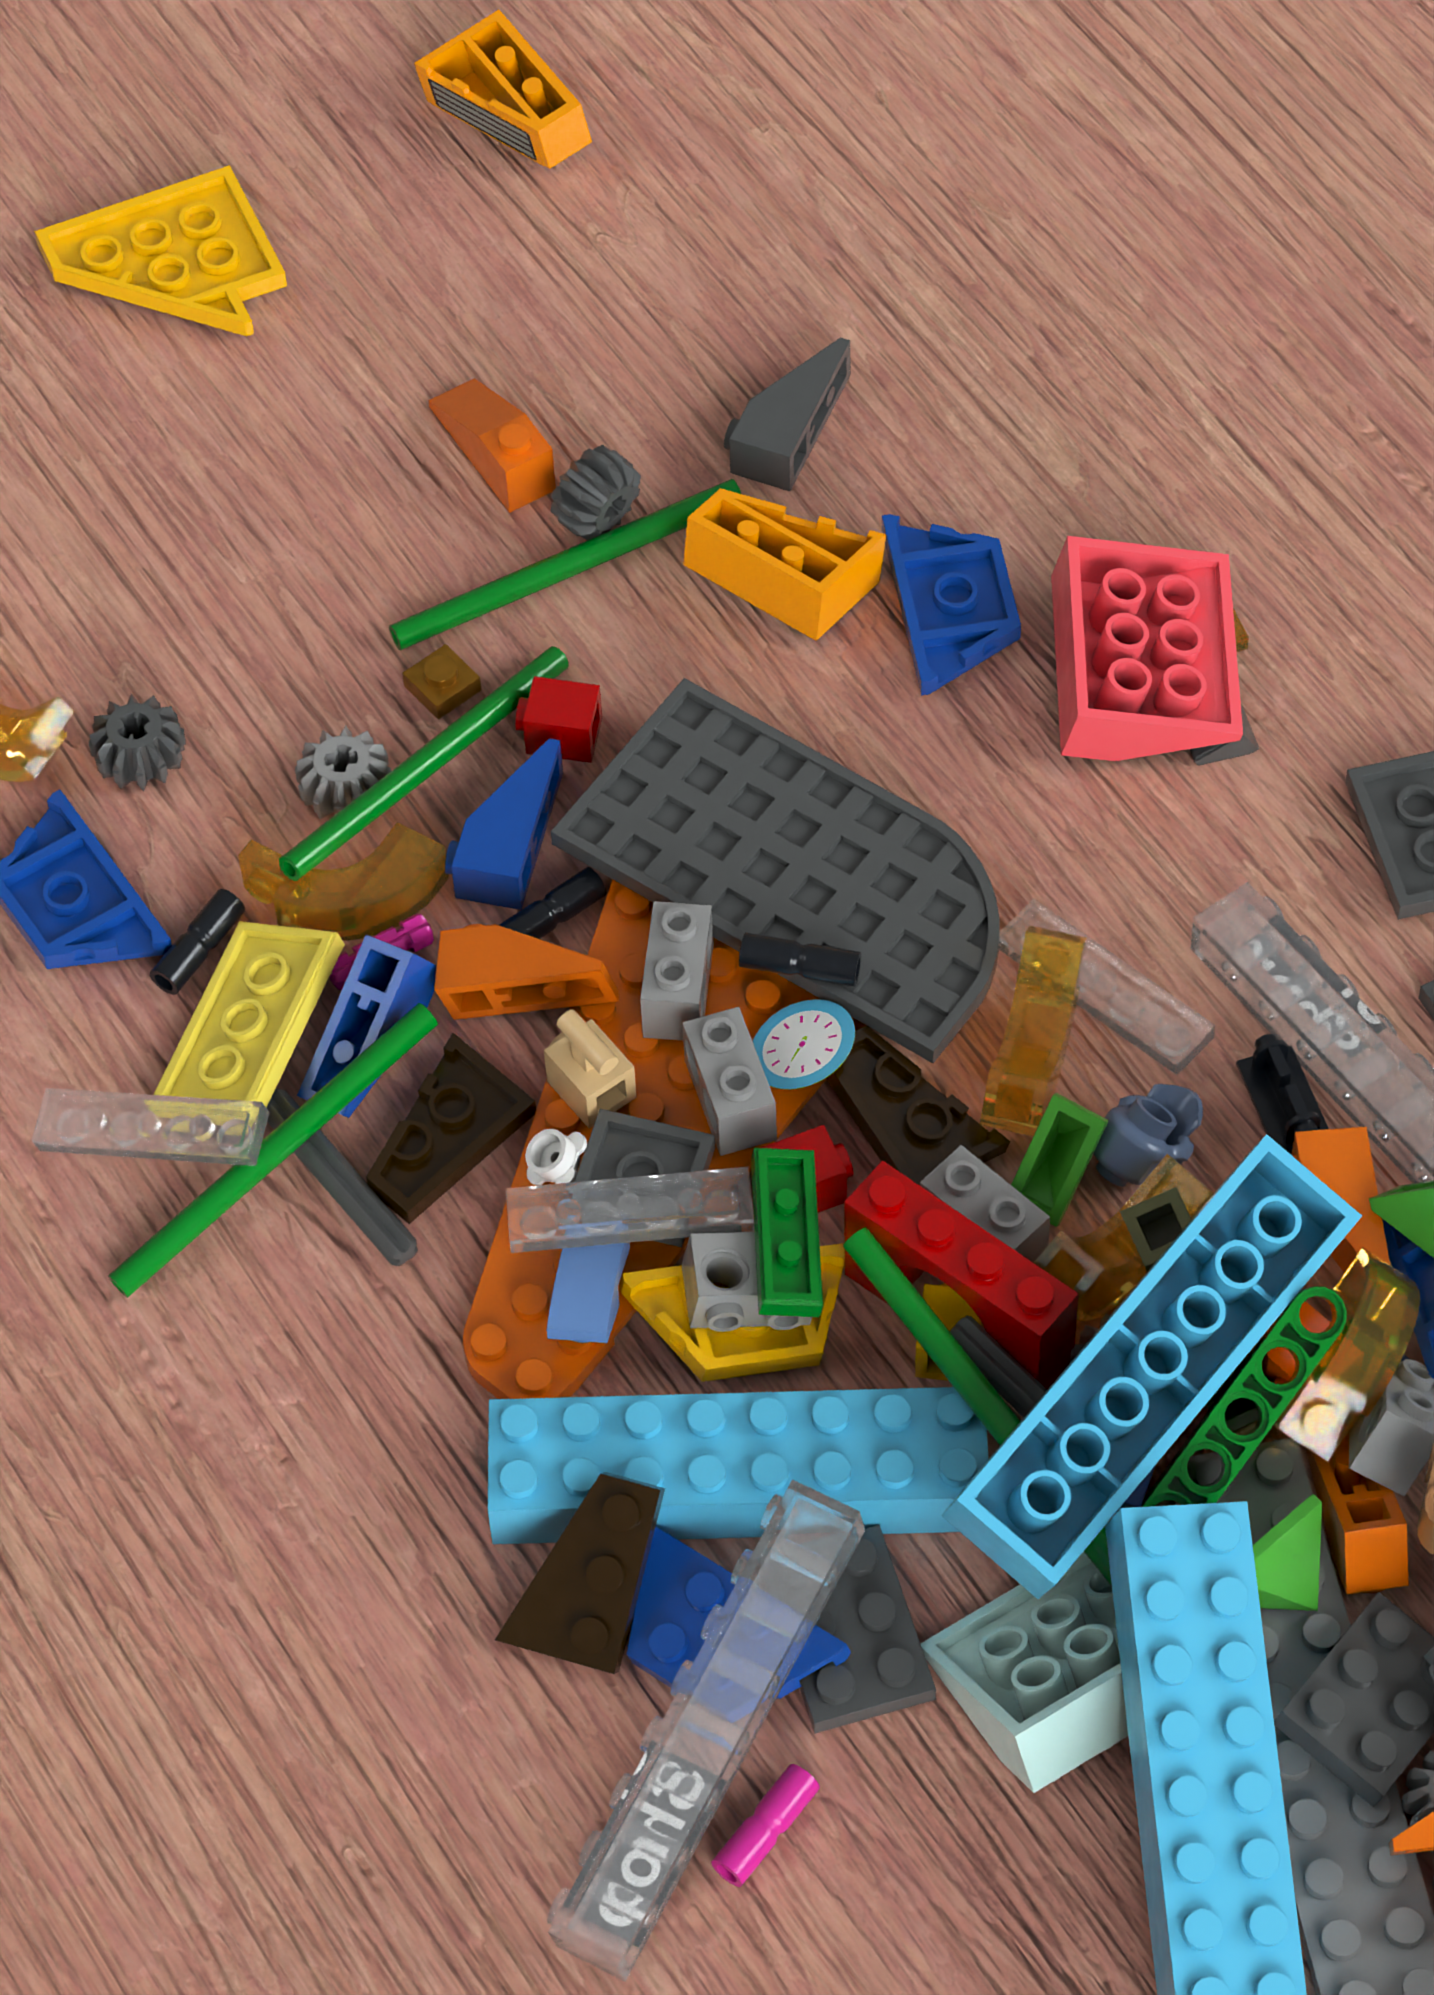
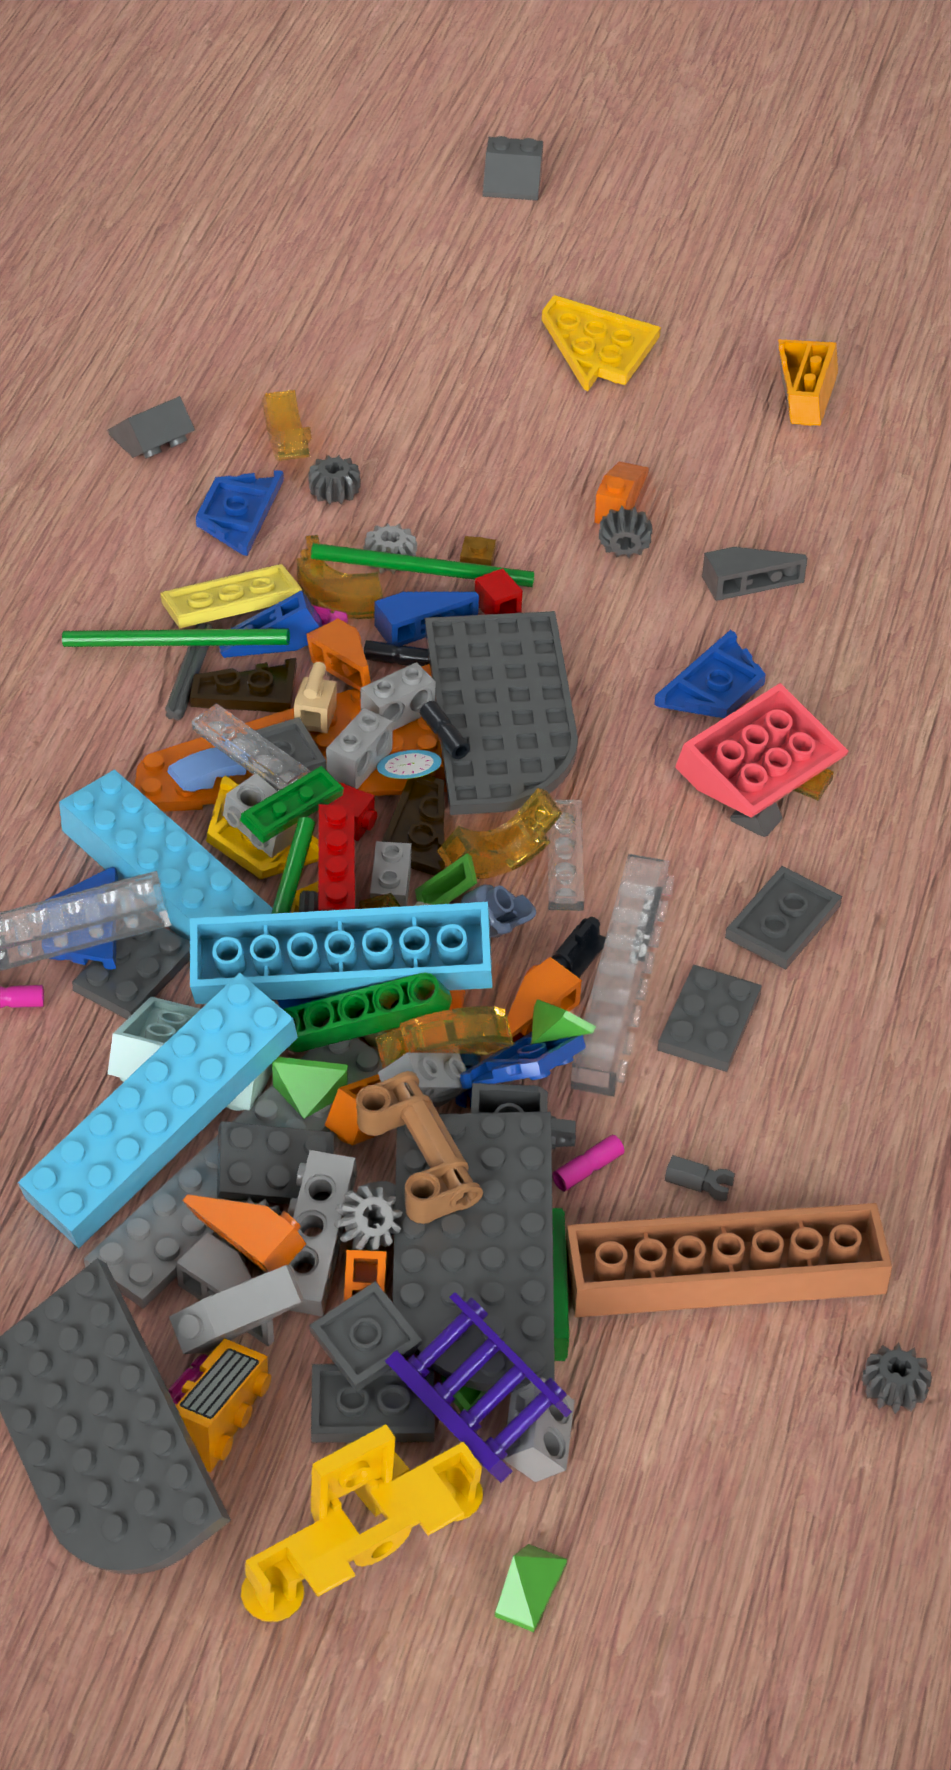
camera: 45 degrees right, 10 degrees down
clear plate [32,1088,270,1166] -> none
black piece [150,889,245,995] -> none
green piece [389,479,741,651] -> none
dark brown wing [495,1472,665,1674] -> none
white plate [525,1129,587,1189] -> none
light orange wedge [683,488,886,641] -> none

